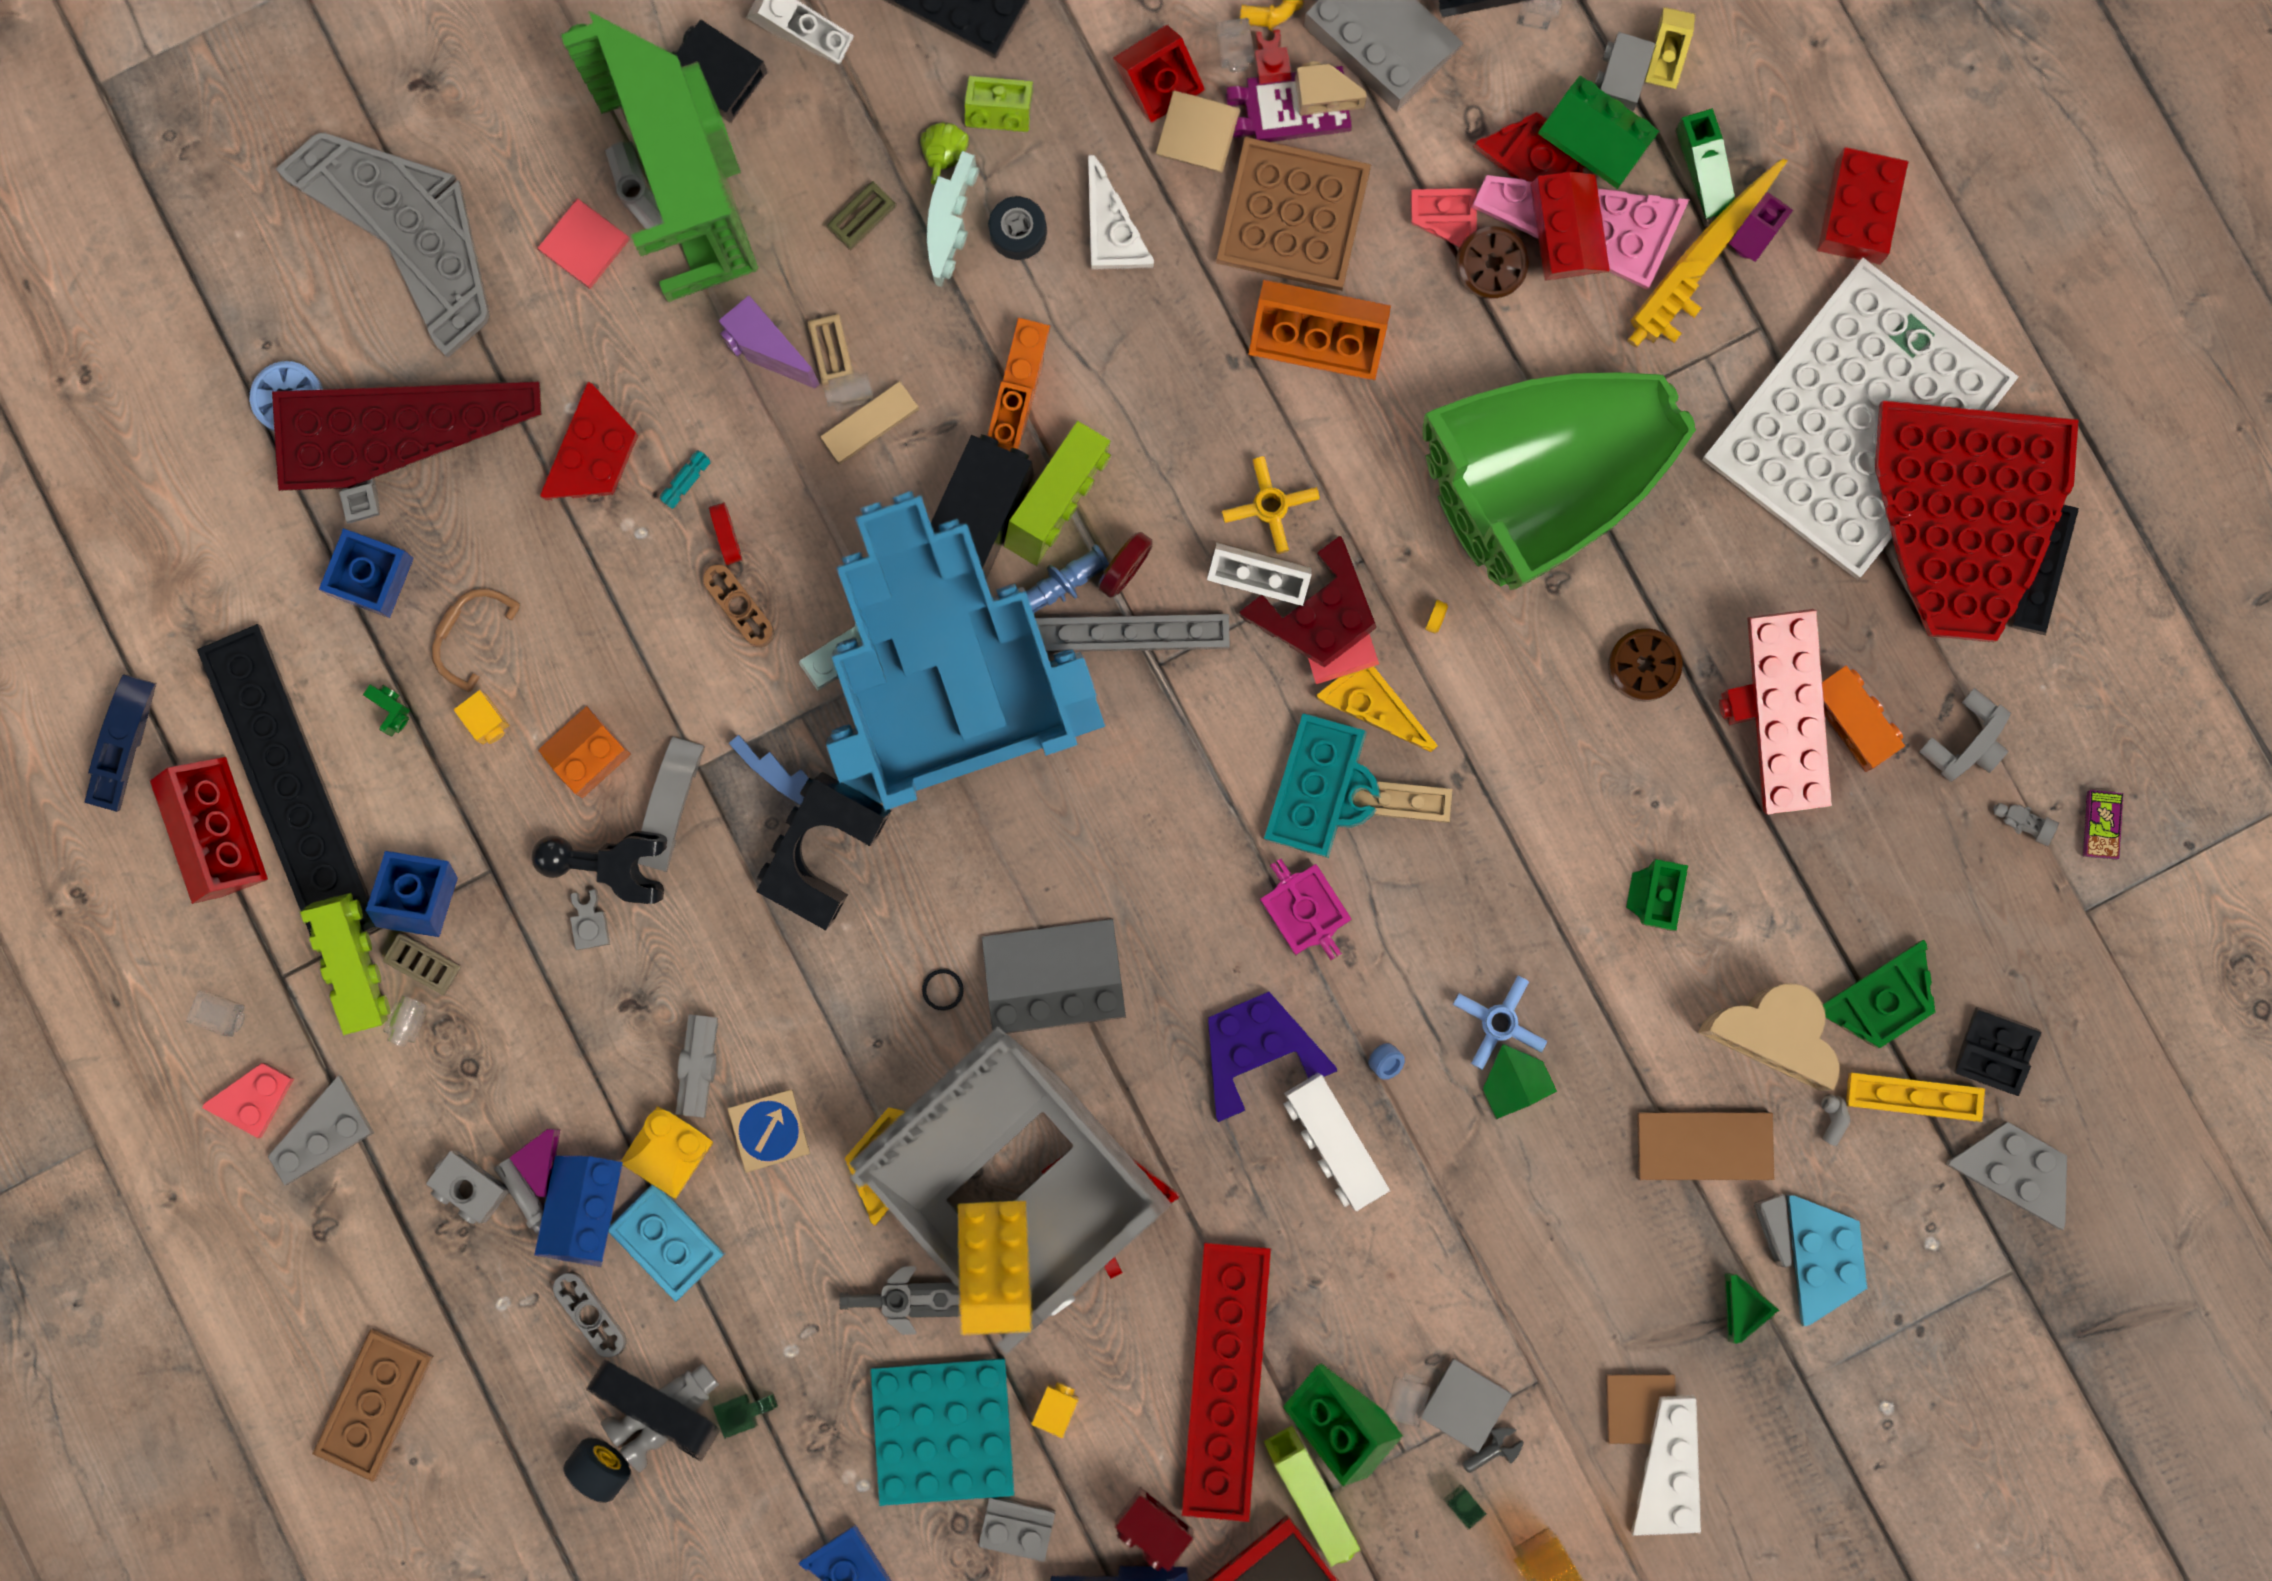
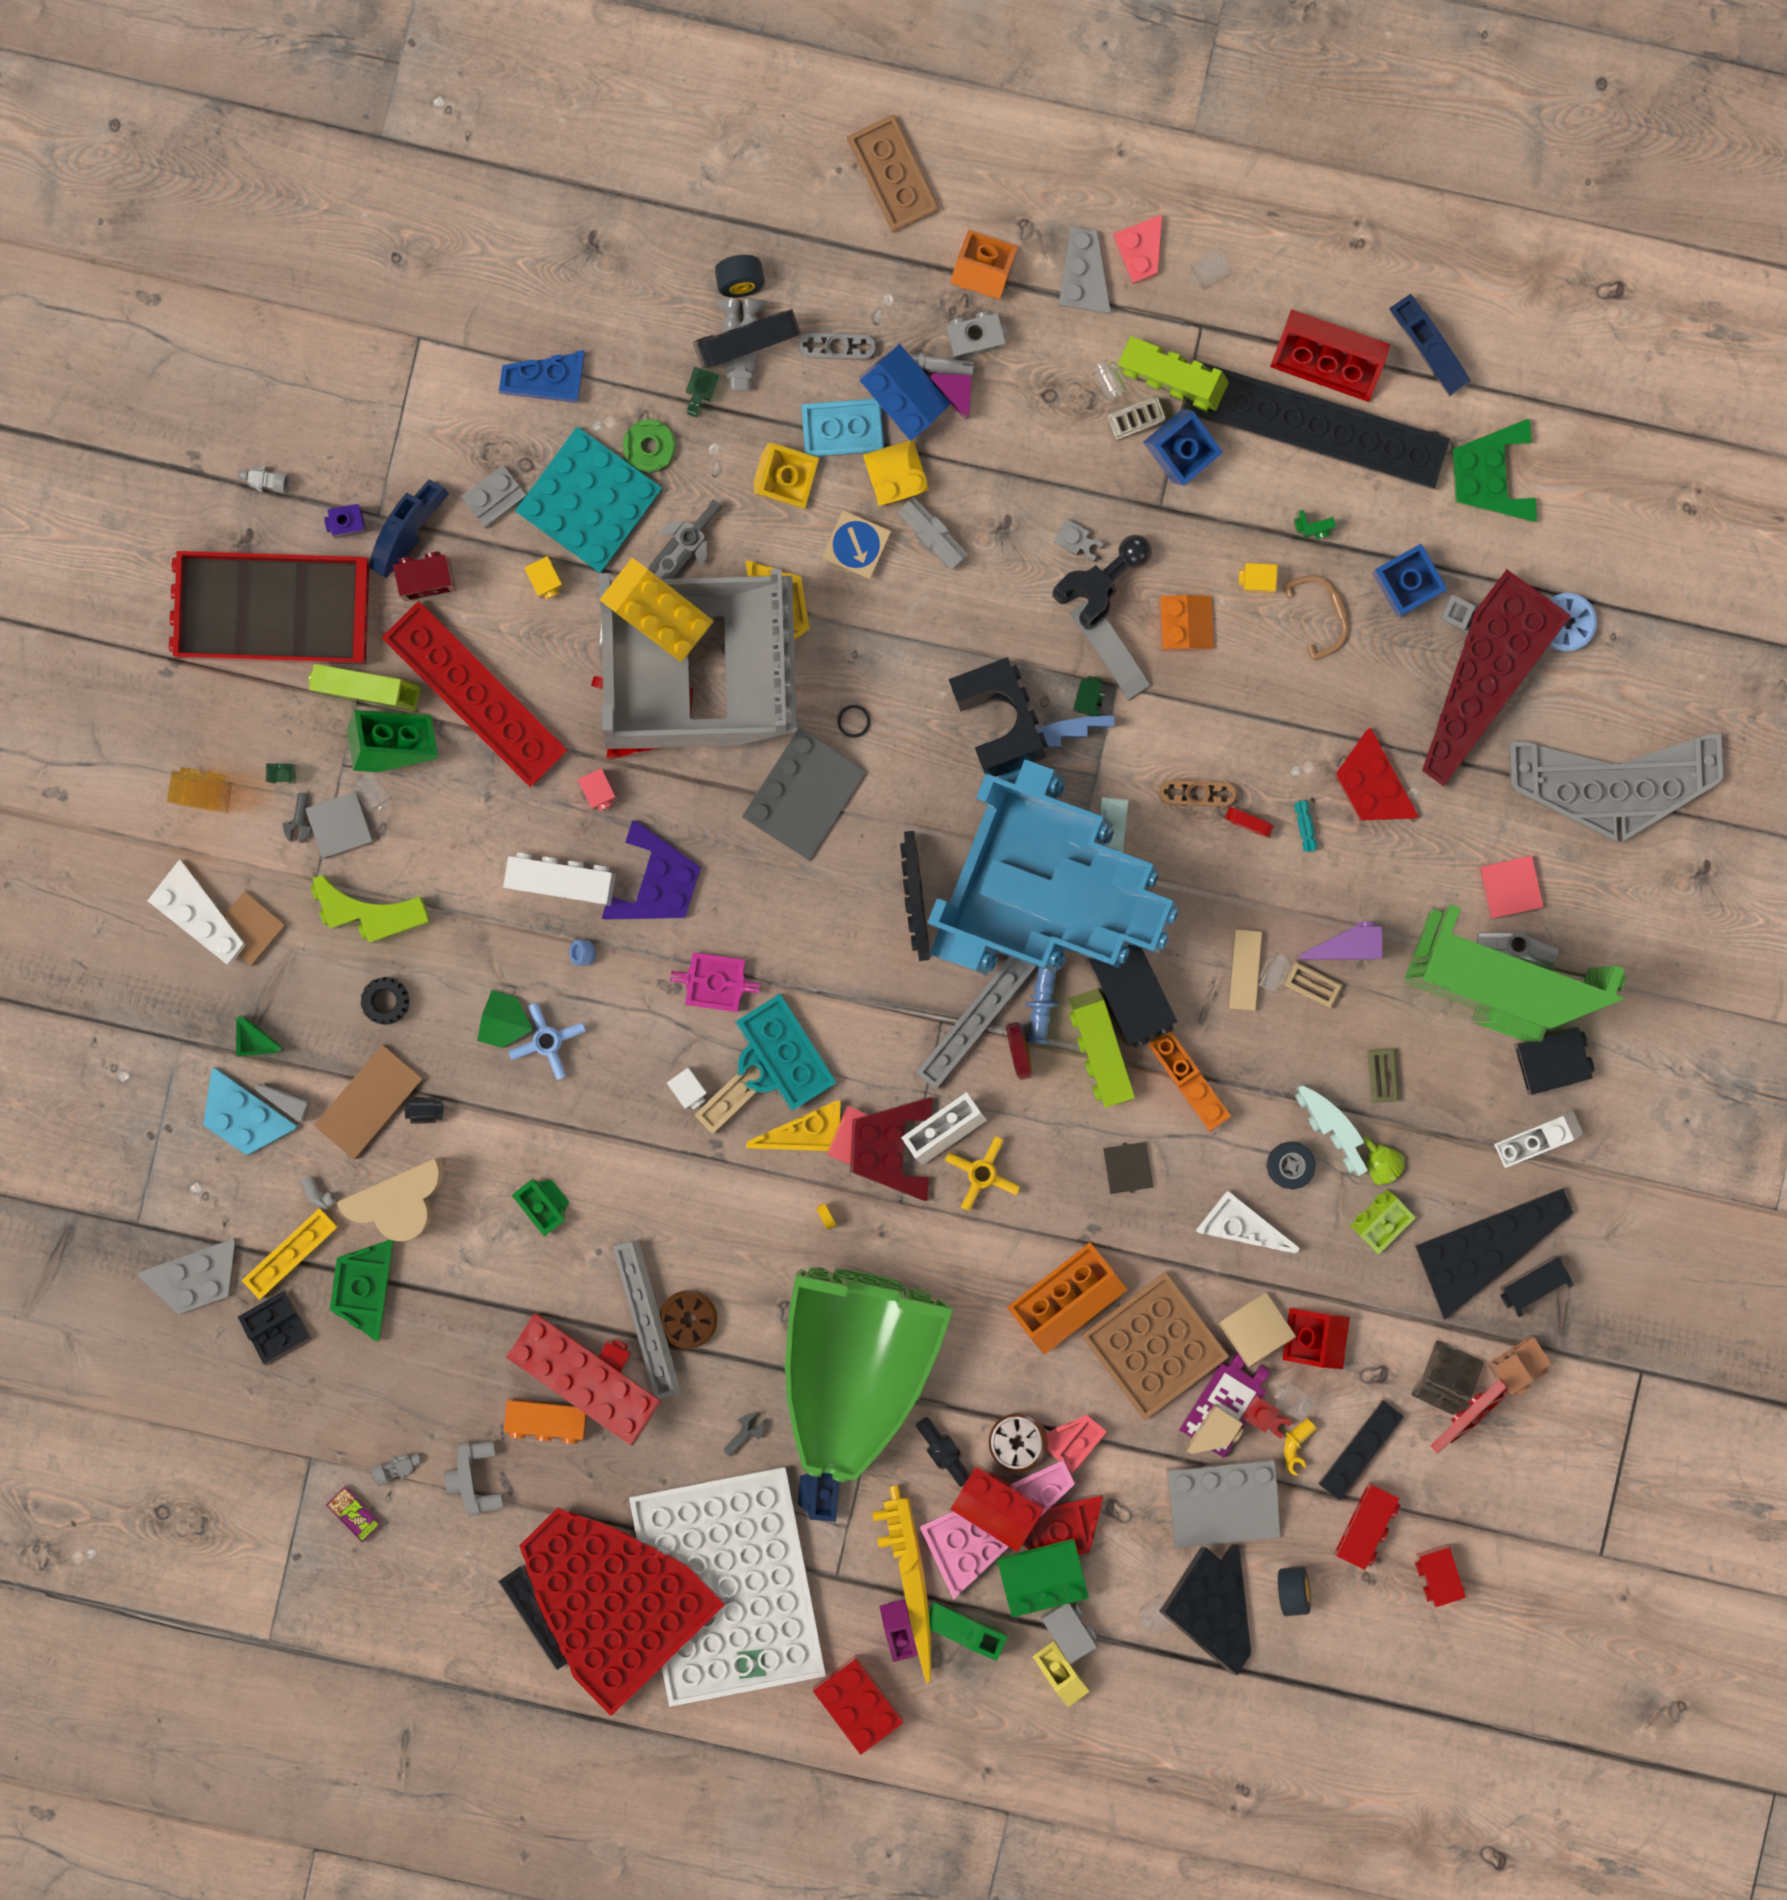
camera: 120 degrees right, 5 degrees up
none -> lime arch [310,875,431,943]
none -> black tyre [360,977,410,1025]
none -> black brick [405,1097,443,1124]
none -> coral brick [578,768,617,811]
none -> light grey plate [613,1240,681,1399]
none -> bright green tile [623,419,676,473]
none -> white brick [667,1067,707,1109]
none -> dark grey bar [724,1412,765,1456]
none -> yellow slope [753,443,819,509]
none -> dark blue slope [798,1473,839,1522]
none -> black wing [900,831,931,961]
none -> black axle [916,1417,970,1487]
none -> orange slope [950,229,1018,300]
none -> dark green brick [1073,676,1105,716]
none -> clear smoke piece [1103,1142,1153,1194]
none -> green wing [1452,419,1537,523]

